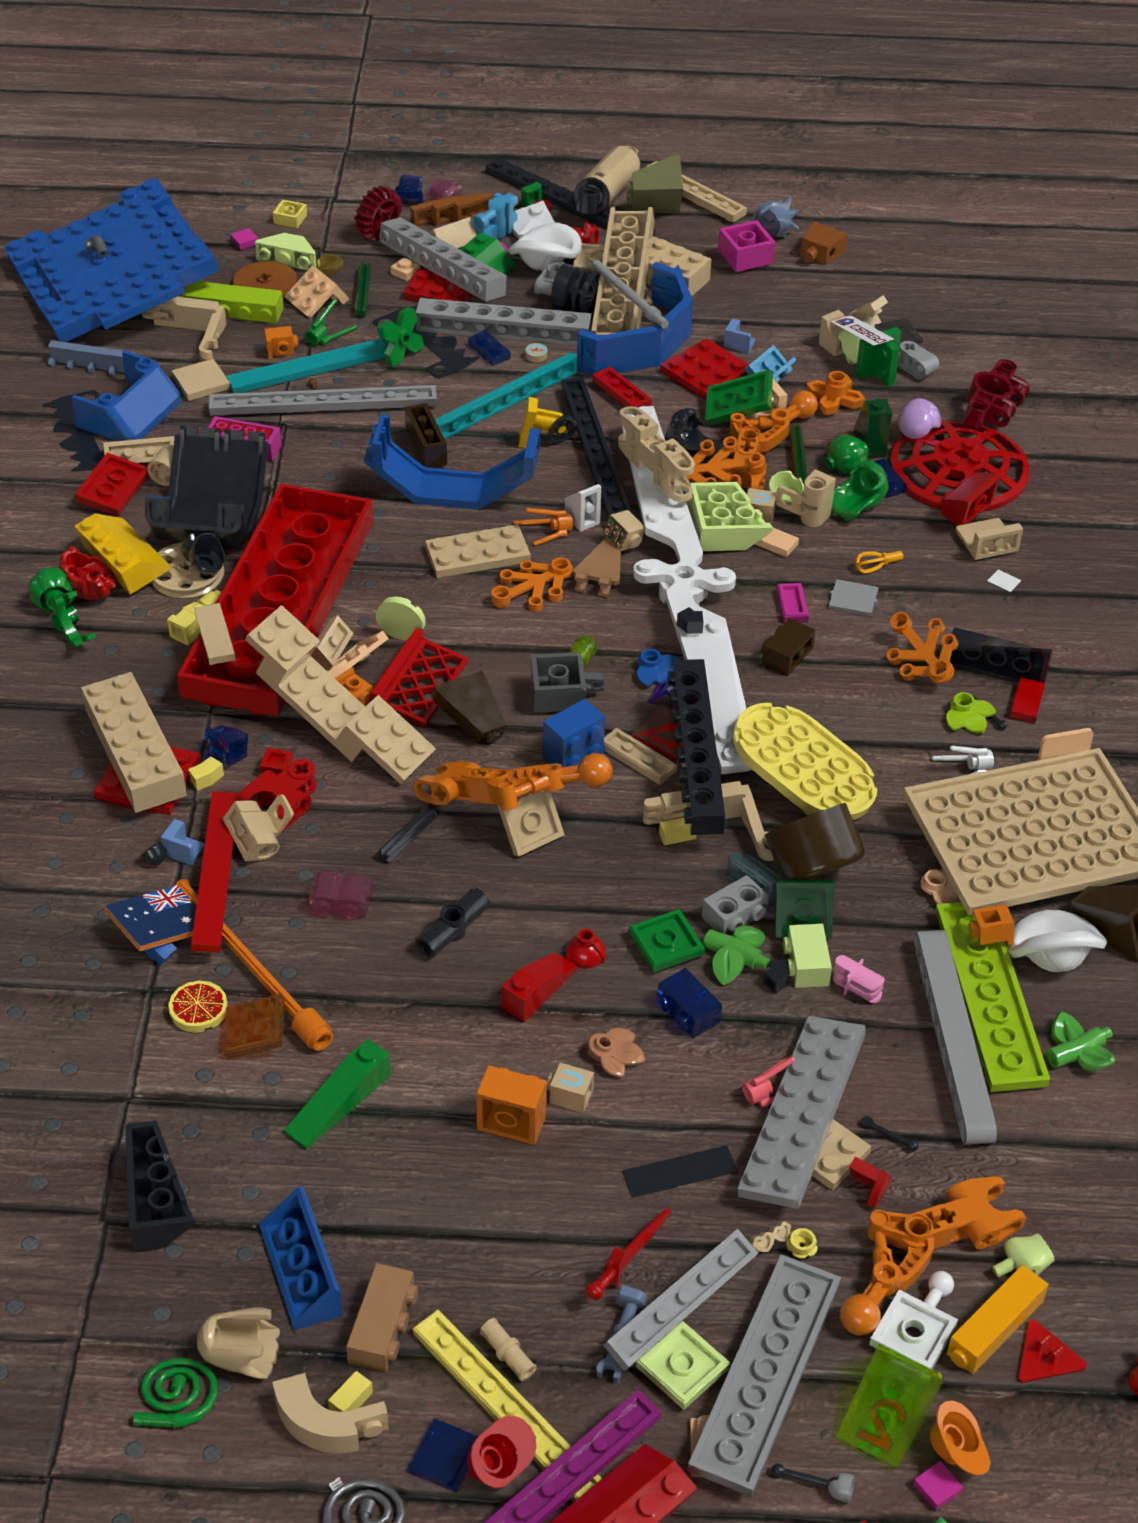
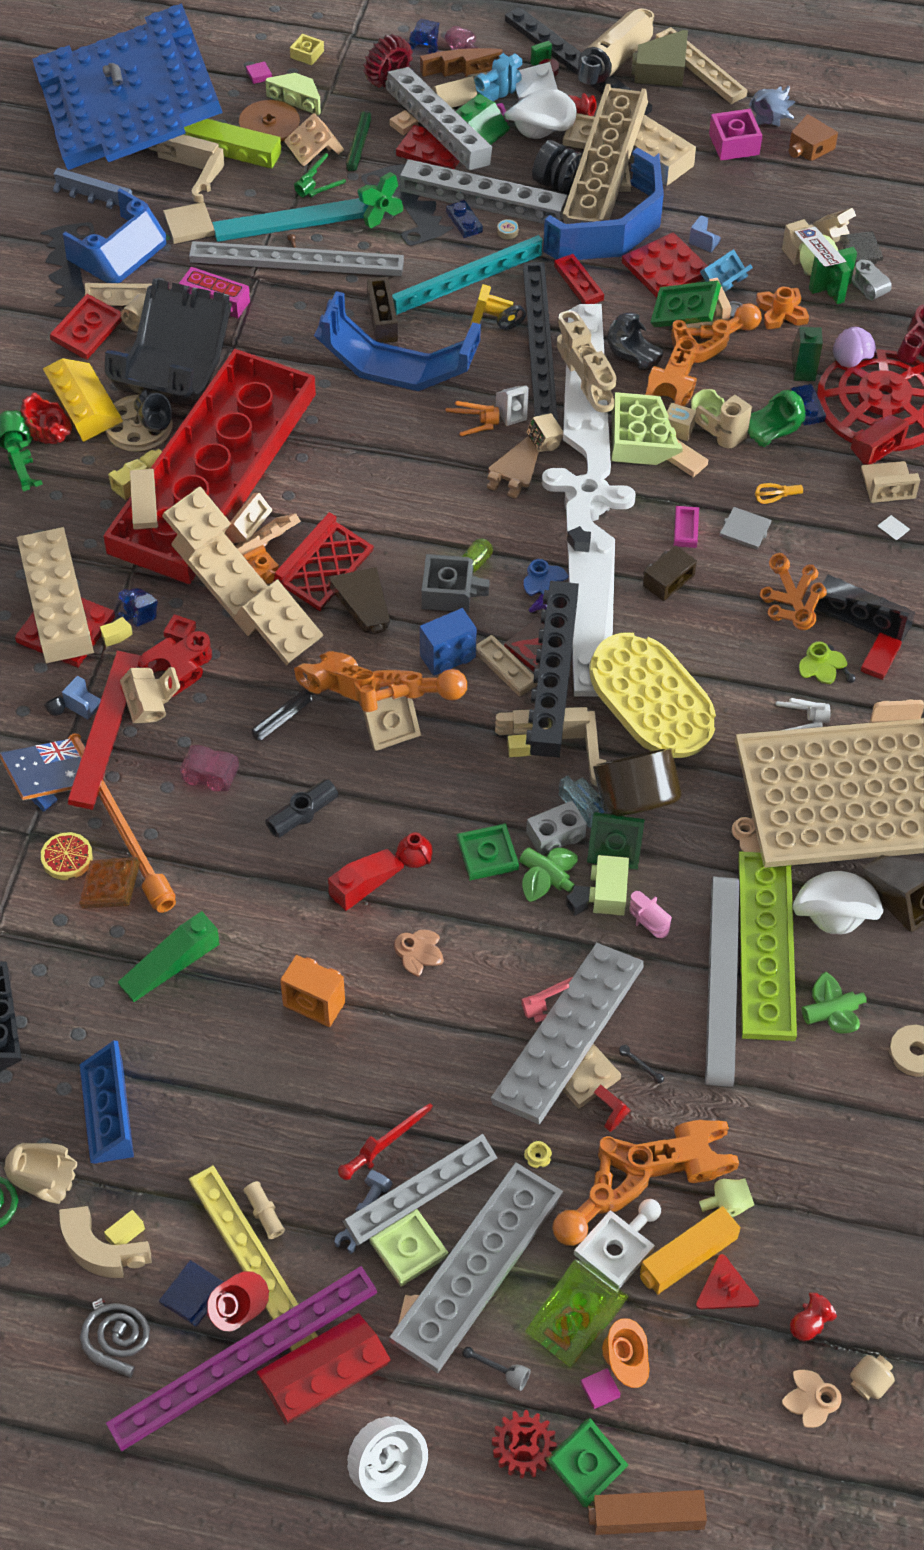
camera: 10 degrees right, 10 degrees up
orange brick [265,326,298,360] -> none
clear yellow piece [317,254,343,274] -> none
medium nougat brick [347,1263,418,1373] -> none
yellowish green tile [376,596,426,641] -> none
tan plate [425,524,531,578] -> none
orange plant [491,558,573,612] -> none
light grey piece [534,261,564,296] -> none
tan brick [547,1063,594,1113] -> none
light grey bar [592,260,669,329] -> none
black sticker [622,1145,738,1198] -> none
clear blue brick [657,967,722,1039] -> none
orange plant [686,436,766,487] -> none
tan piece [749,1221,791,1252] -> none
dark green axle [789,424,807,485] -> none
green plant [825,434,869,476] -> none
orange brick [969,904,1014,945] -> none

